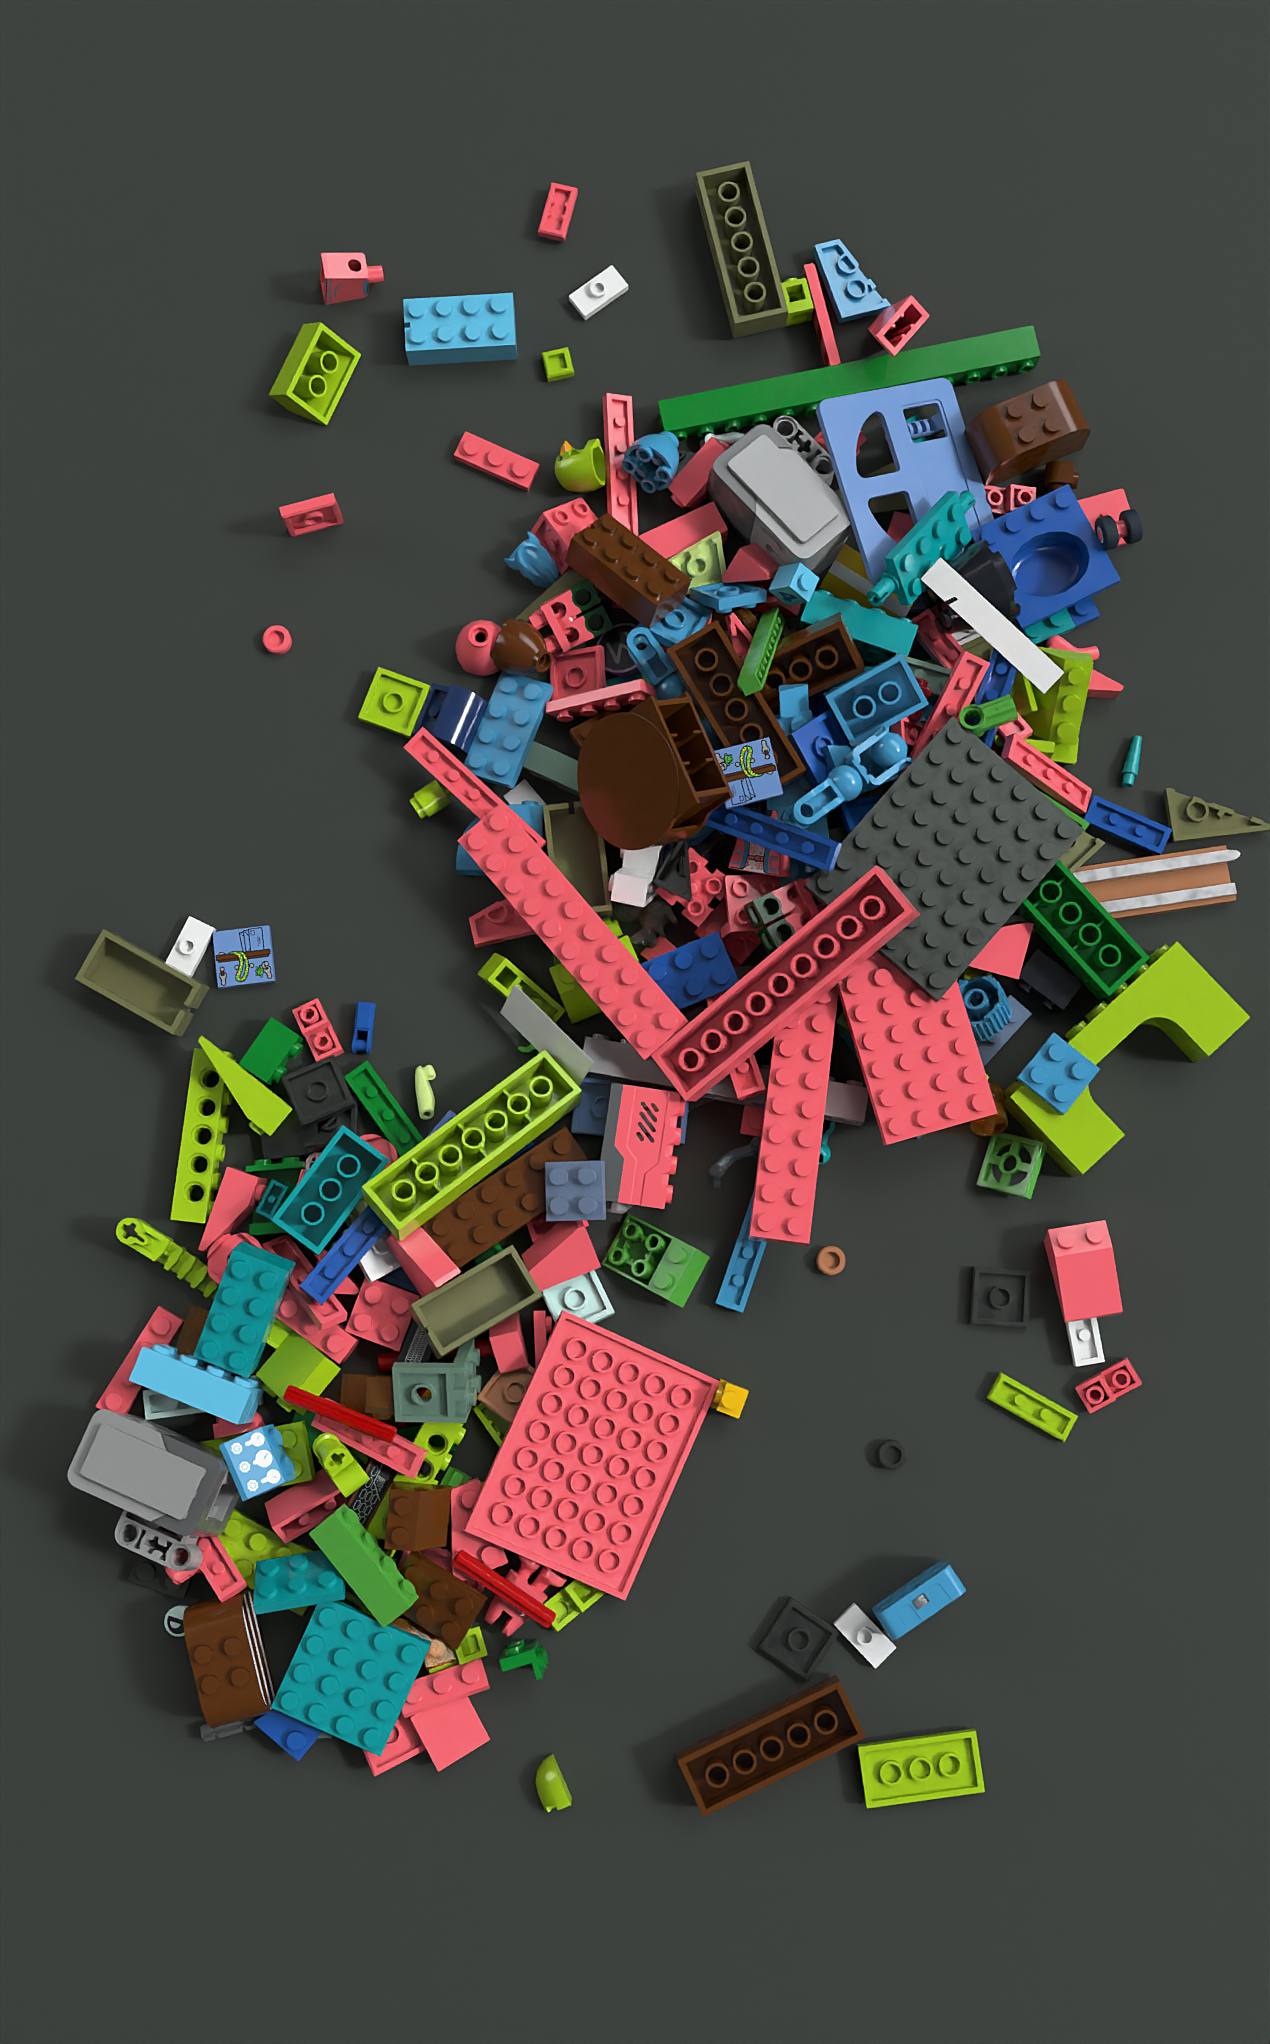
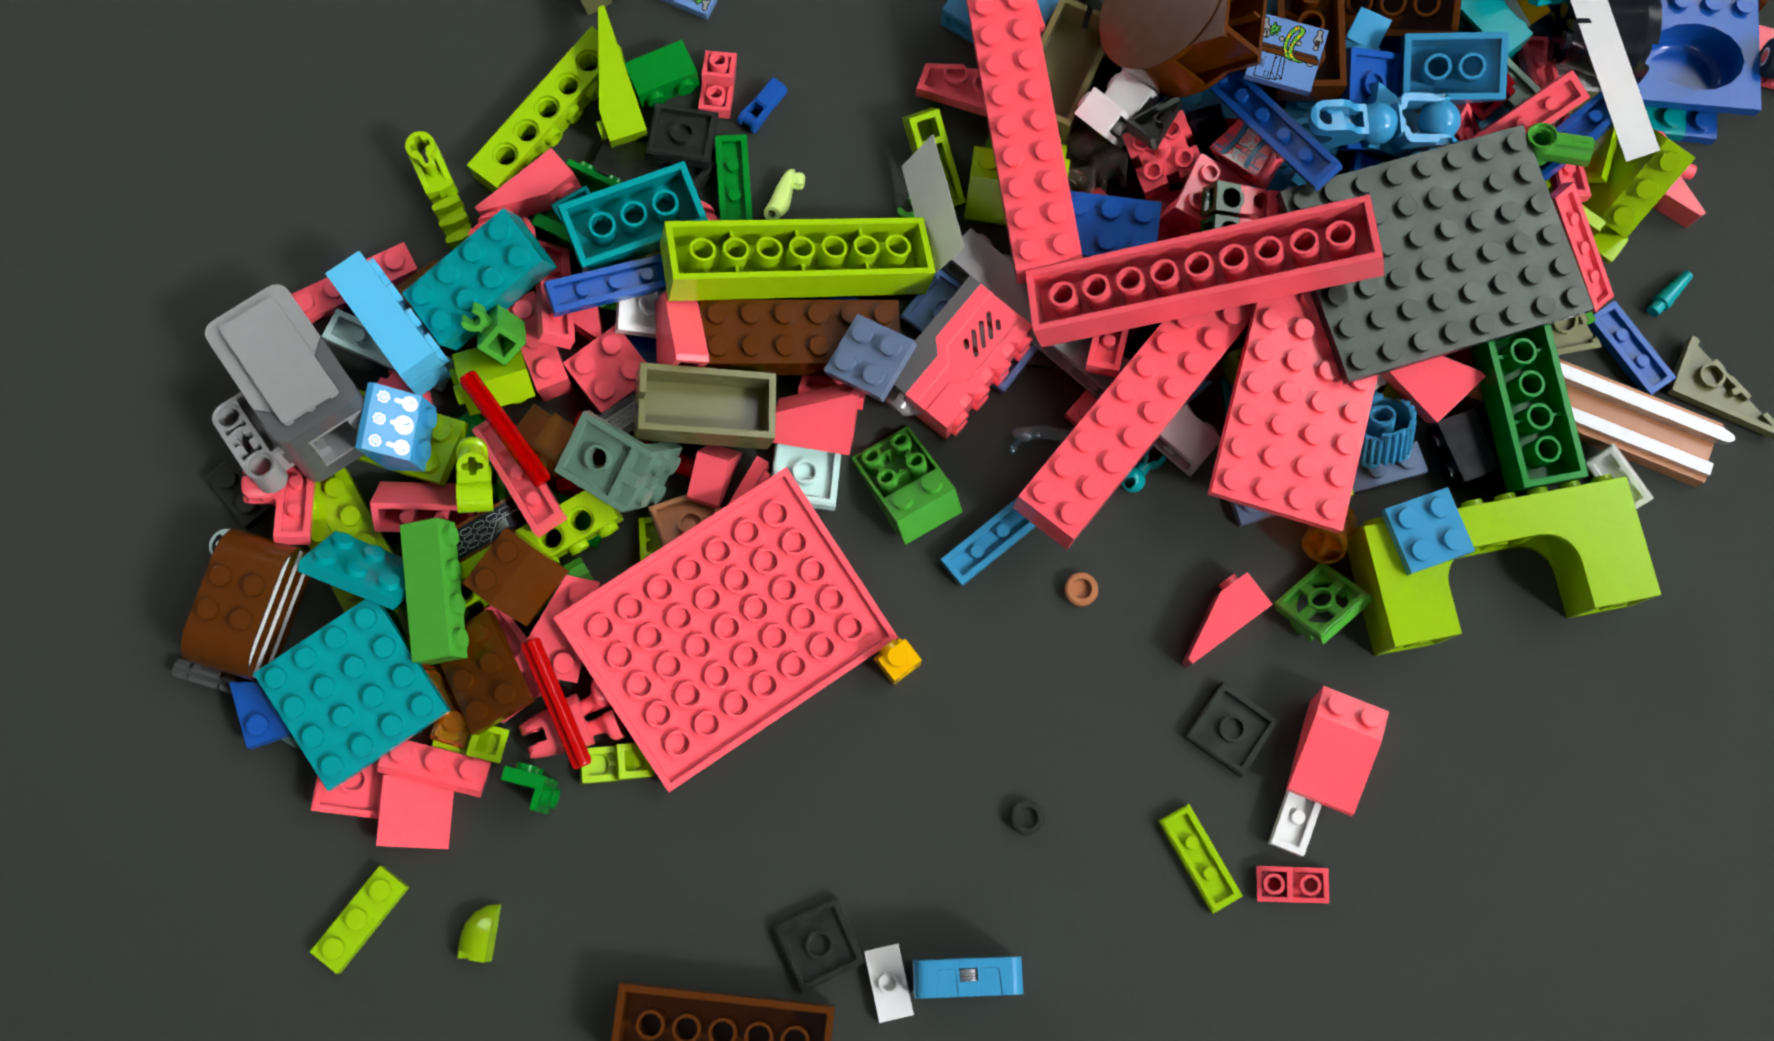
camera: 25 degrees right, 5 degrees down
none -> lime plate [310,865,410,974]
none -> bright green brick [461,302,526,365]
none -> coral slope [1182,572,1273,668]
none -> white plate [1585,443,1654,509]

